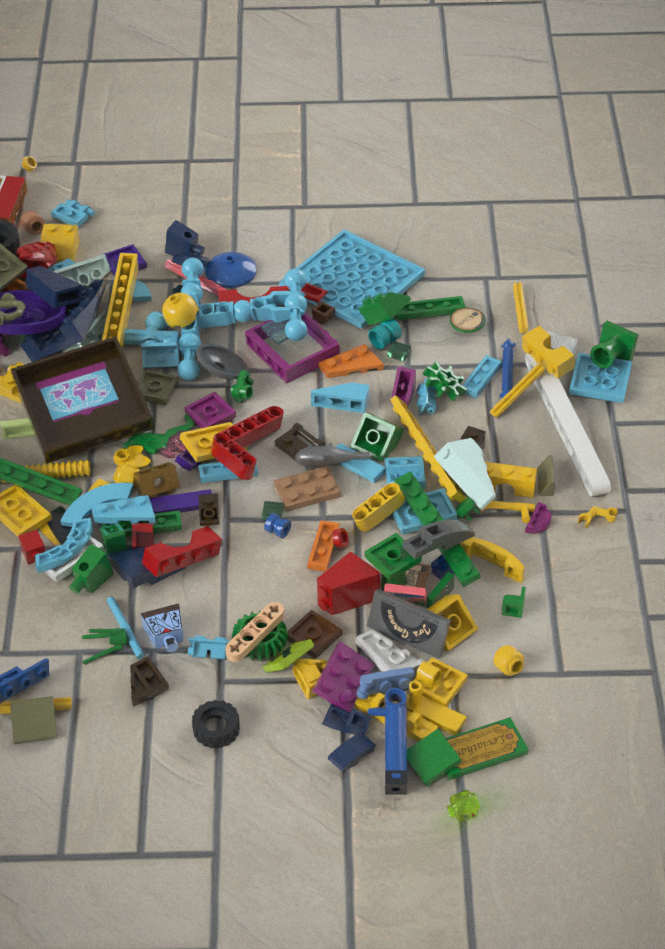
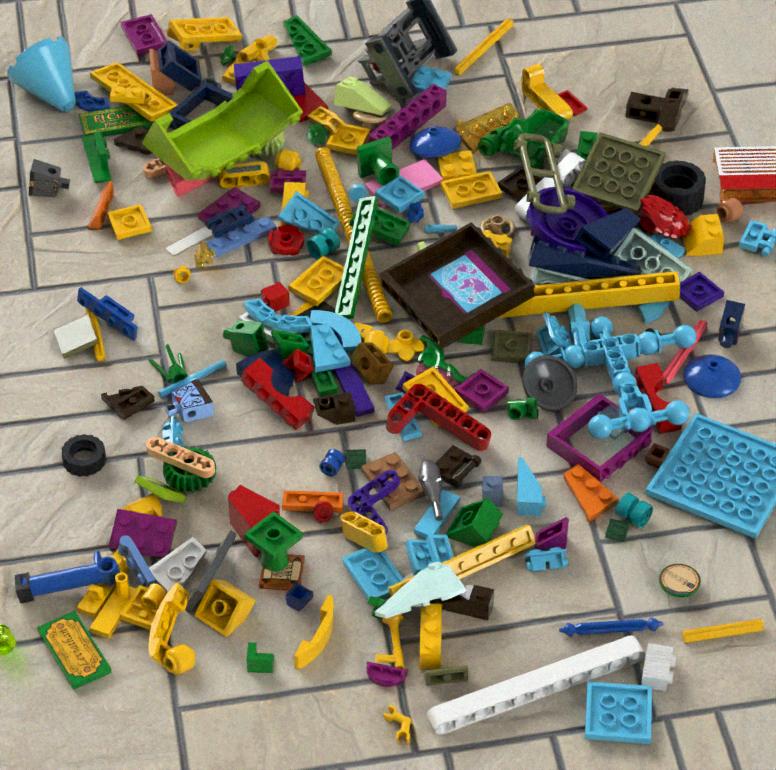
camera: 80 degrees right, 0 degrees up
yellow cylinder [162,293,199,328] -> none
dark blue slope [171,254,210,268] -> none
reddish brown tile [287,610,343,659] -> none
red tile [289,283,328,303] -> none
dark blue slope [322,704,372,735] -> none
dark blue slope [327,732,376,772] -> none
green slope [358,292,411,326] -> none
coral tile [384,583,427,607] -> none
green plate [394,471,481,587] -> none
green plate [395,296,465,320] -> none
dark grey slope [402,520,475,559] -> none
green tile [407,729,462,787] -> none
green gear [422,361,467,401] -> none
green tile [426,572,455,609] -> none
medium azure tile [462,355,502,398] -> none
yellow axle [490,363,545,418] -> none
yellow arch [522,326,575,378] -> none
green plant [590,320,639,368] -> none
none -> yellow slope [149,583,190,667]
none -> dark purple beam [348,470,401,535]
none -> sand blue brick [482,476,503,507]

